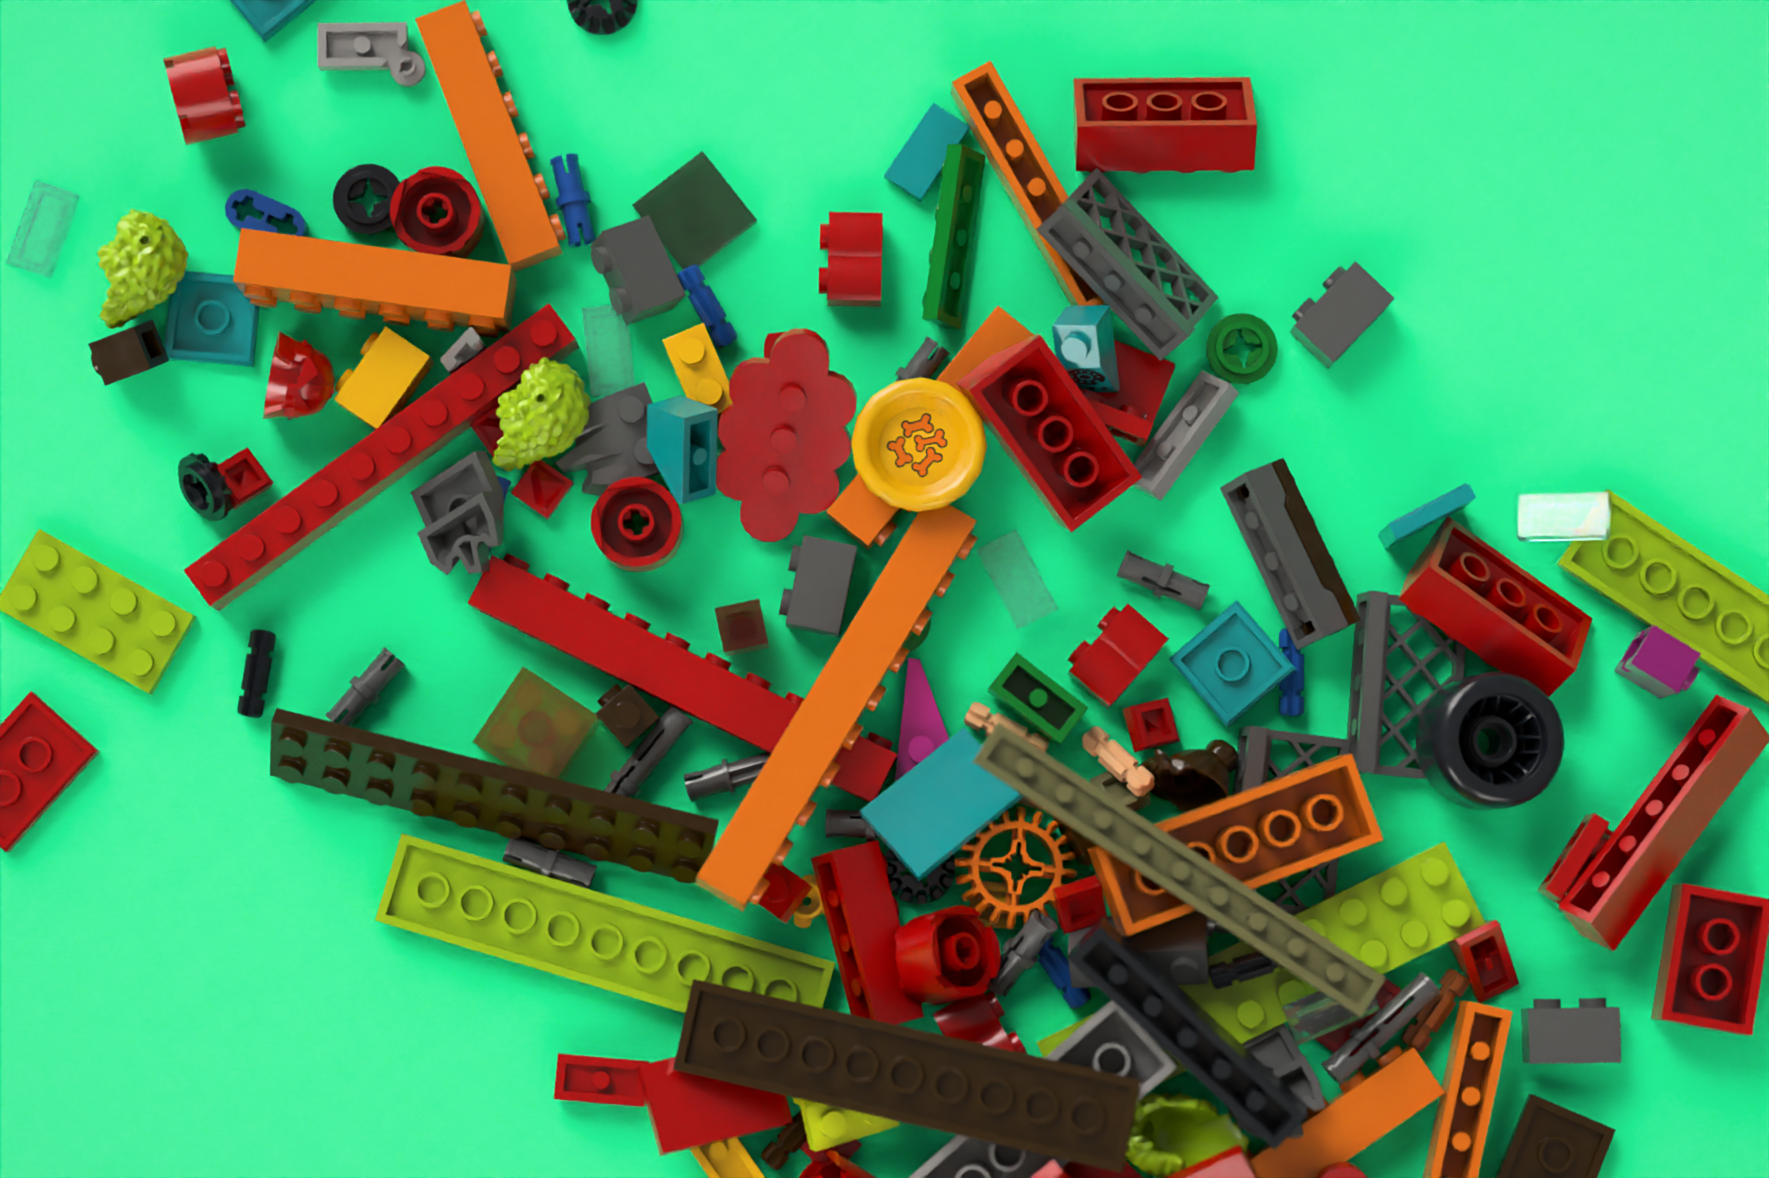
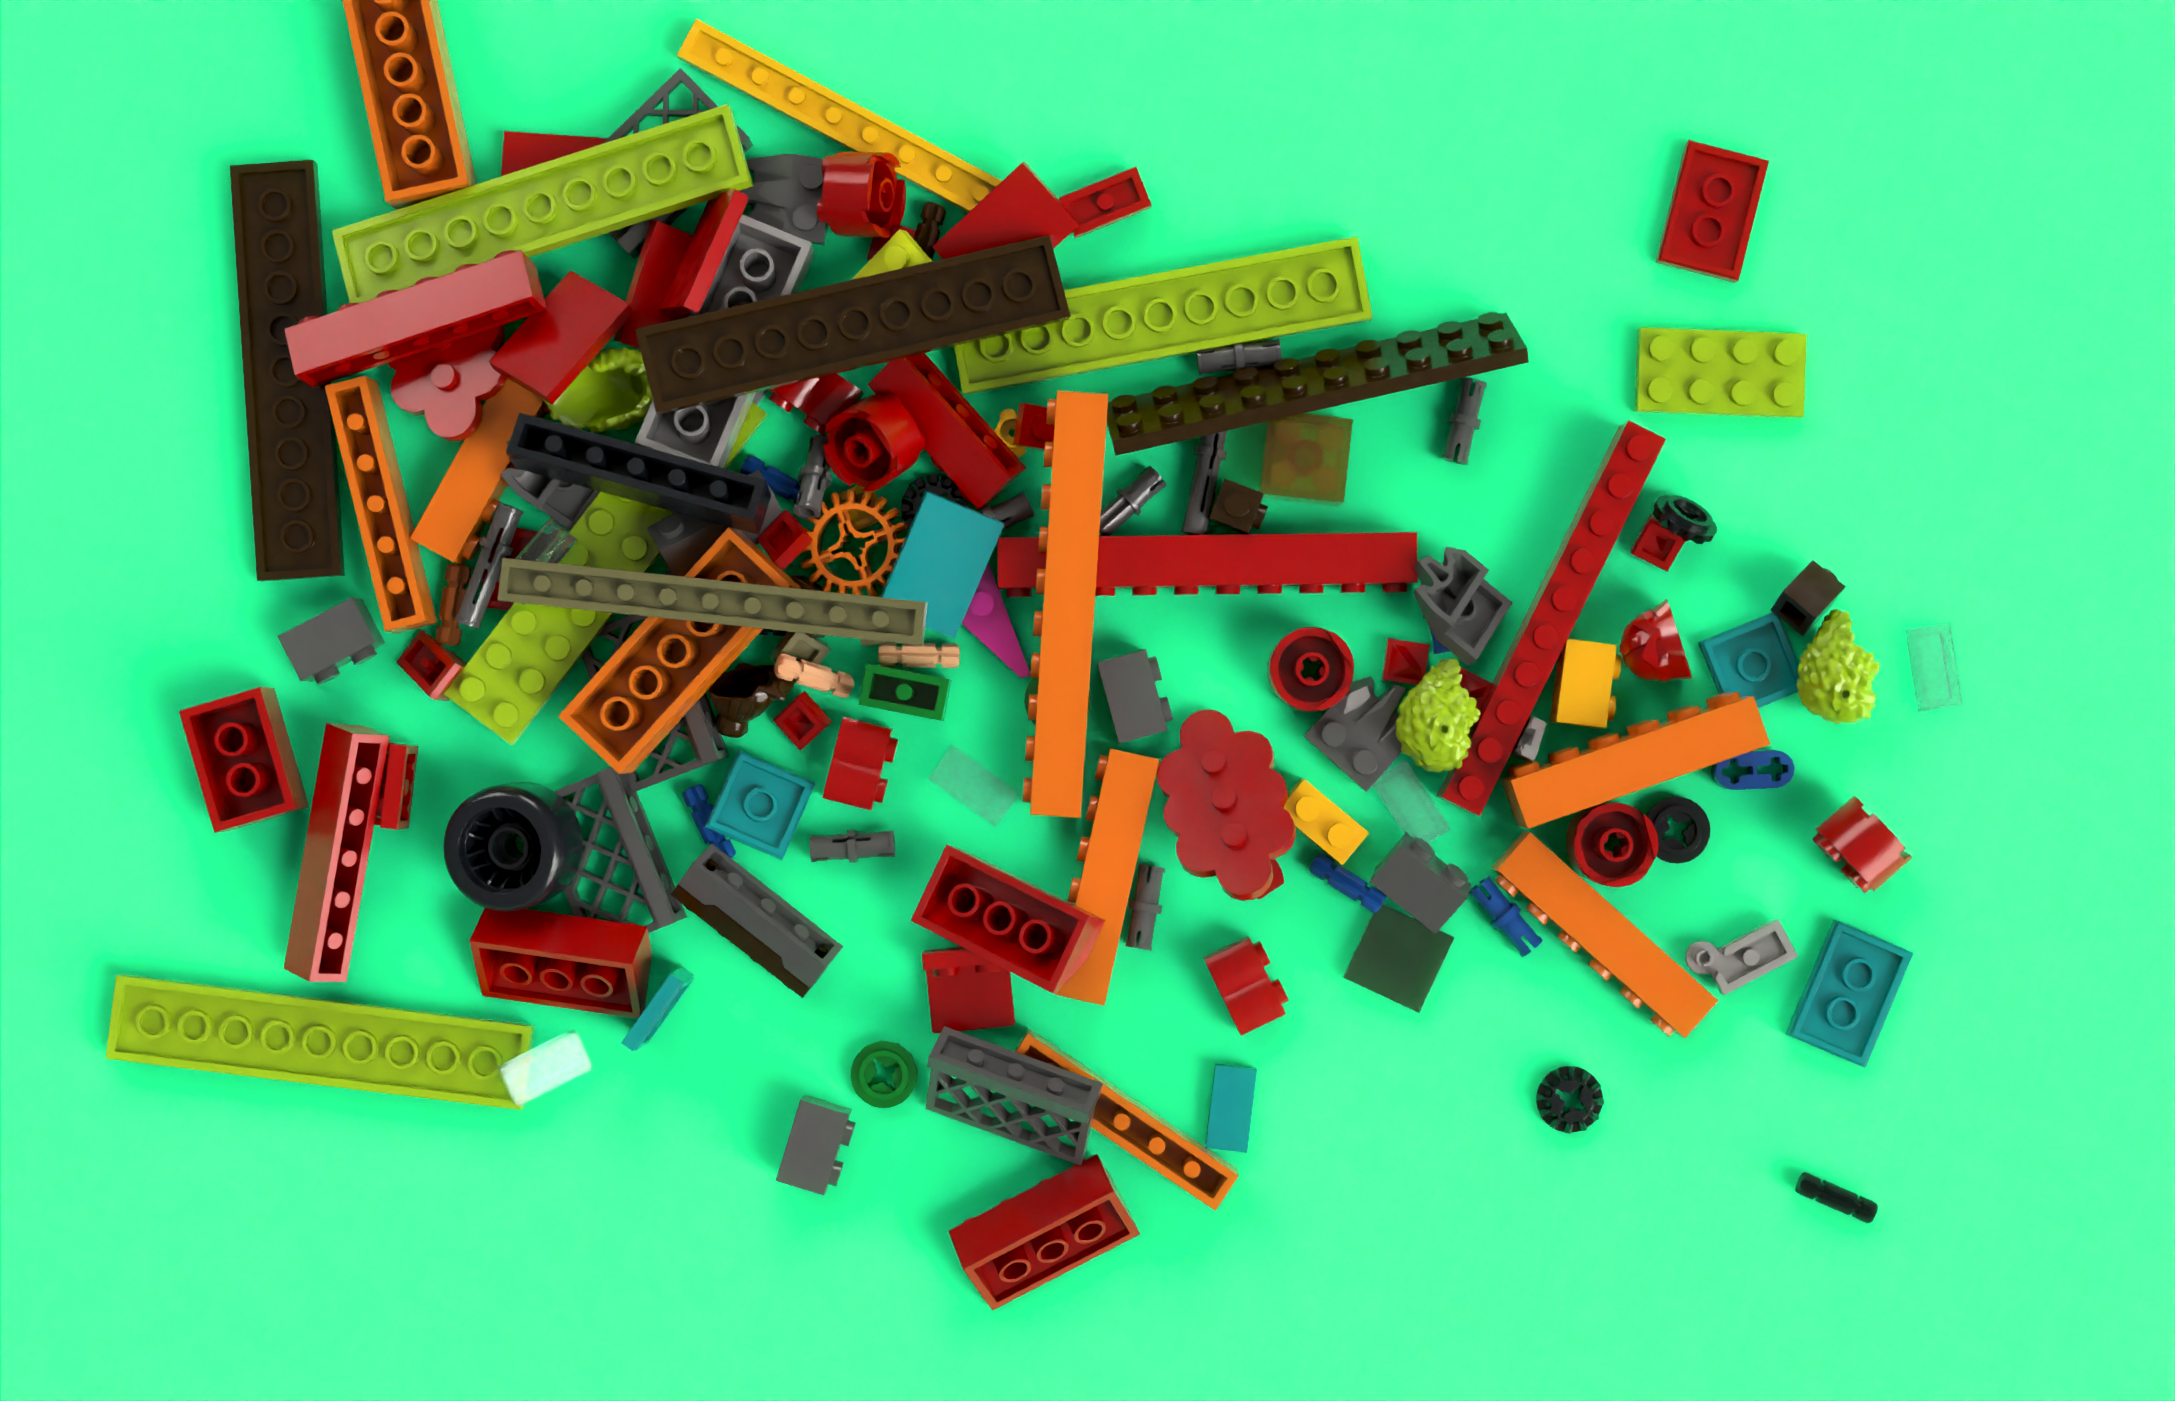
camera: 150 degrees right, 5 degrees up
black axle [237,629,276,718] -> none
teal slope [647,395,718,504] -> none
clear red brick [714,599,770,657] -> none
yellow piece [851,377,987,512] -> none
green plate [922,144,986,329] -> none
teal slope [1052,305,1120,392] -> none
light grey plate [1132,370,1239,501] -> none
black axle [1208,951,1284,989] -> none
magenta brick [1614,625,1701,699] -> none

